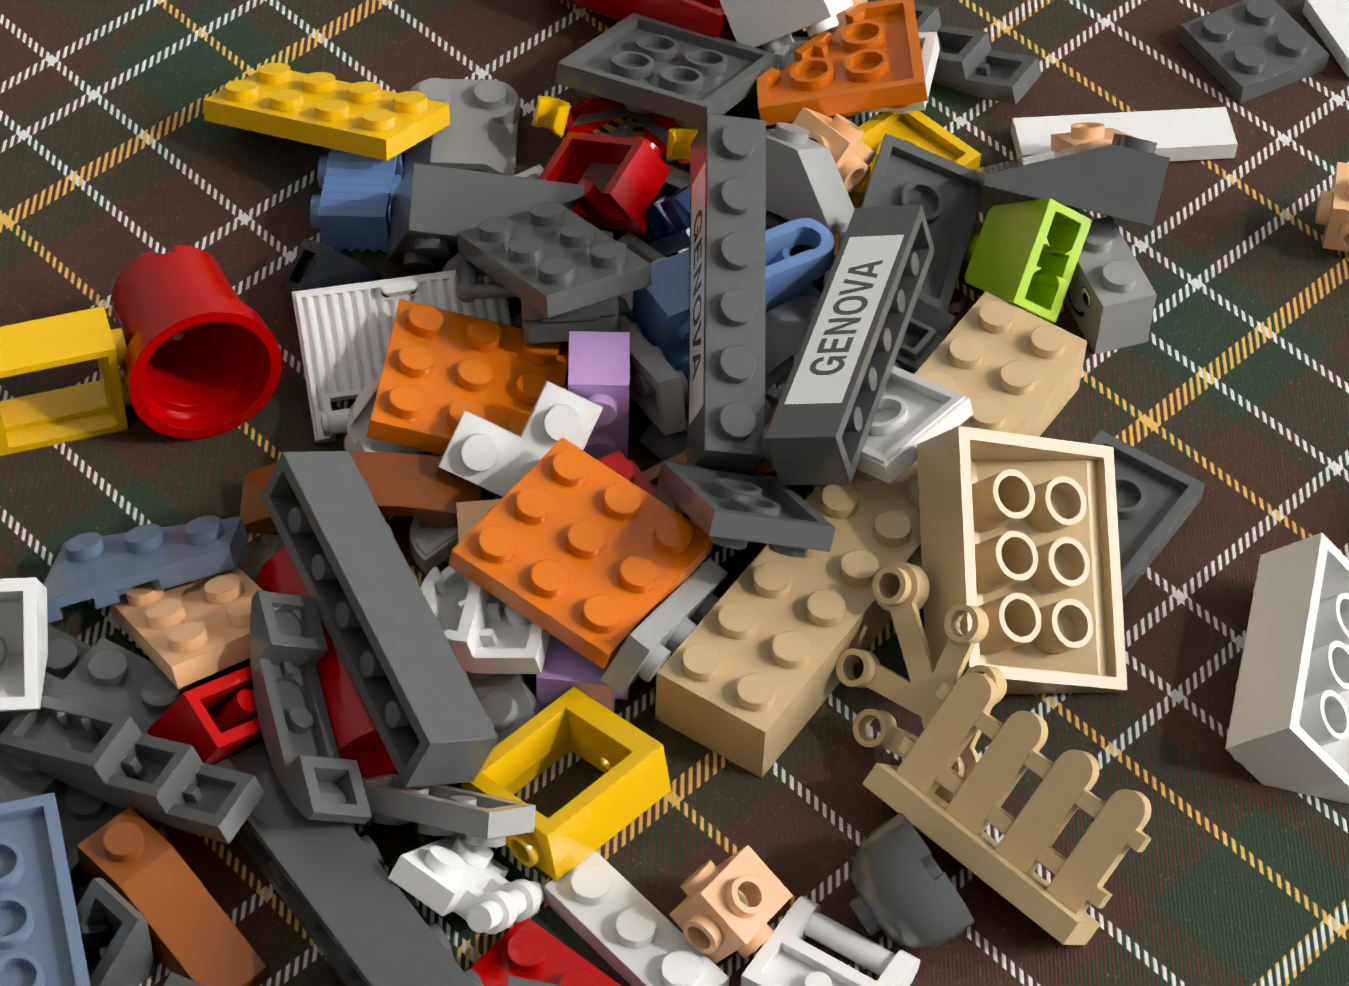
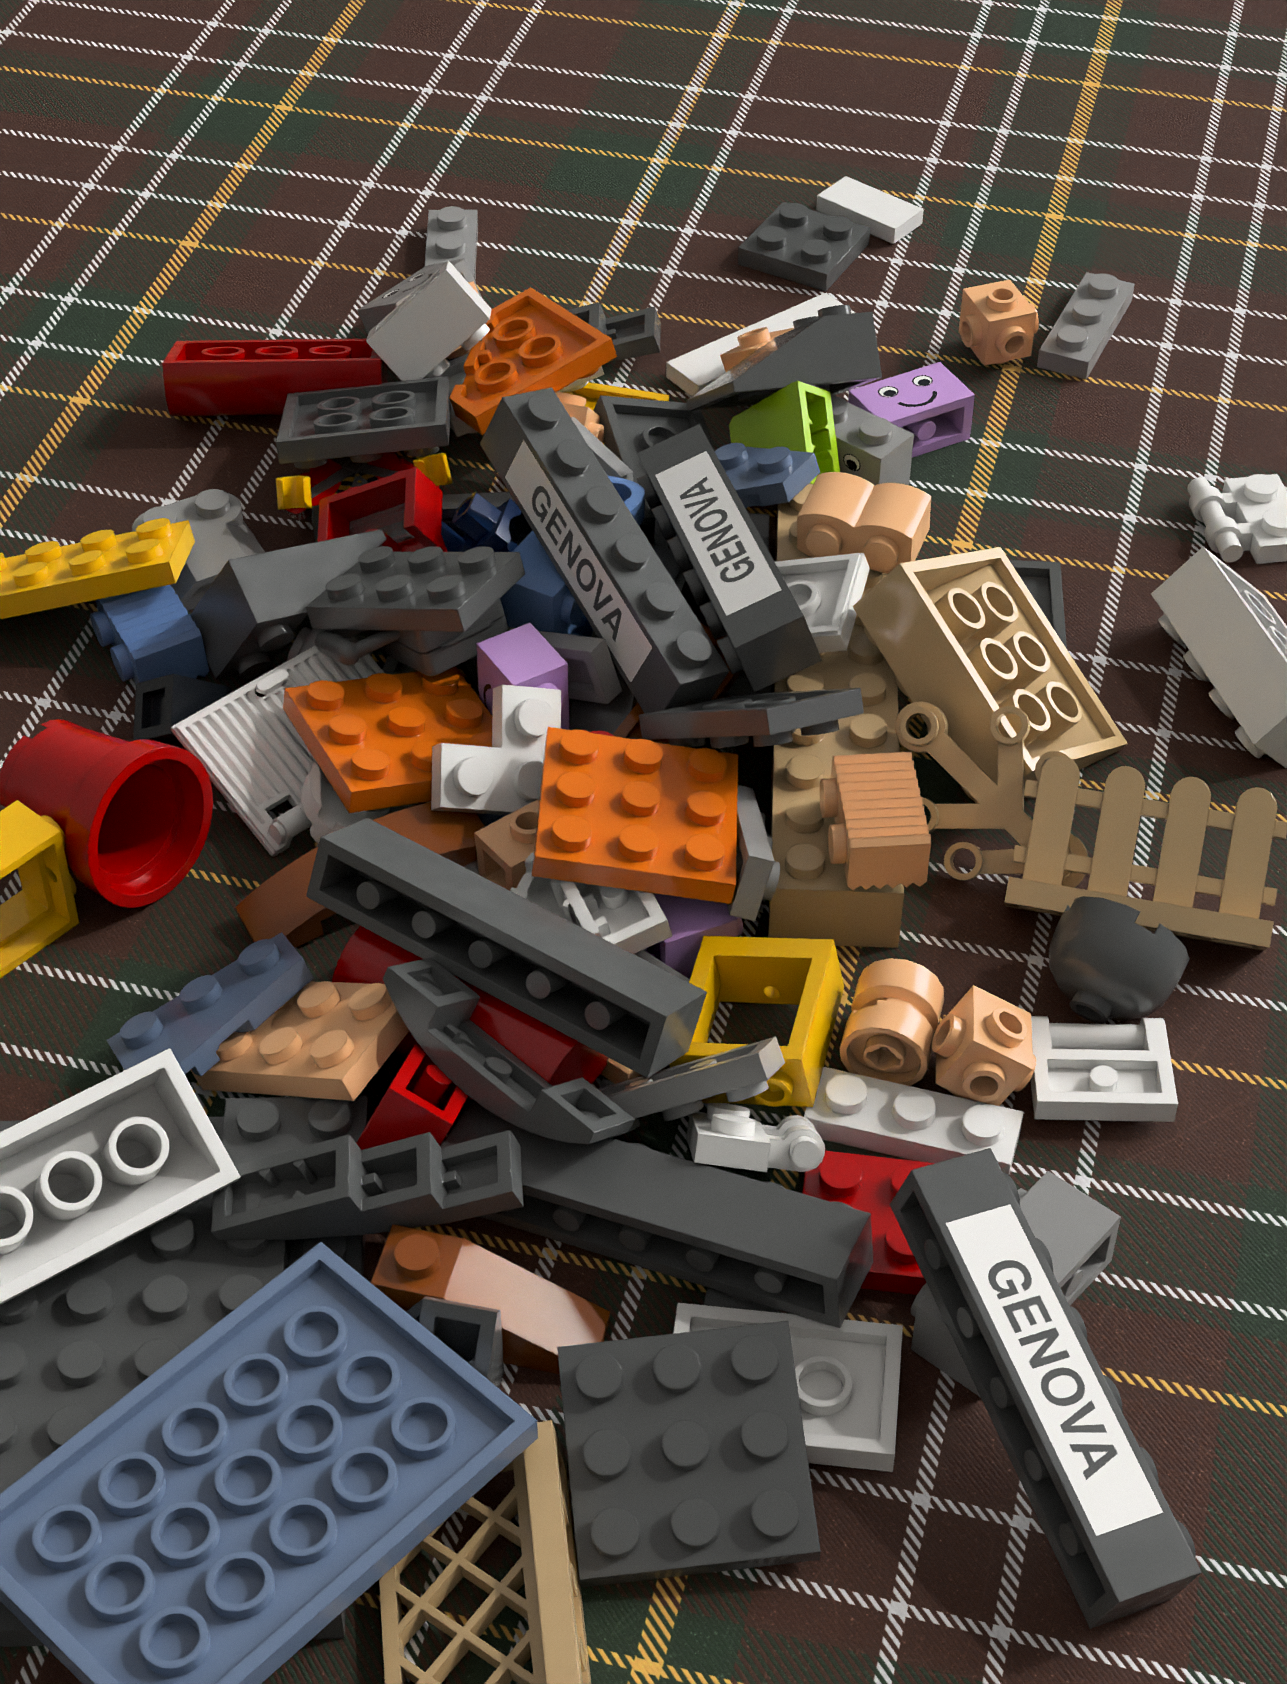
camera: 30 degrees left, 5 degrees down
none -> sand blue wing [715,443,820,508]
none -> light nougat brick [797,472,931,573]
none -> light nougat brick [819,752,931,891]
none -> light nougat wheel [840,958,944,1086]
none -> lavender brick [848,362,975,458]

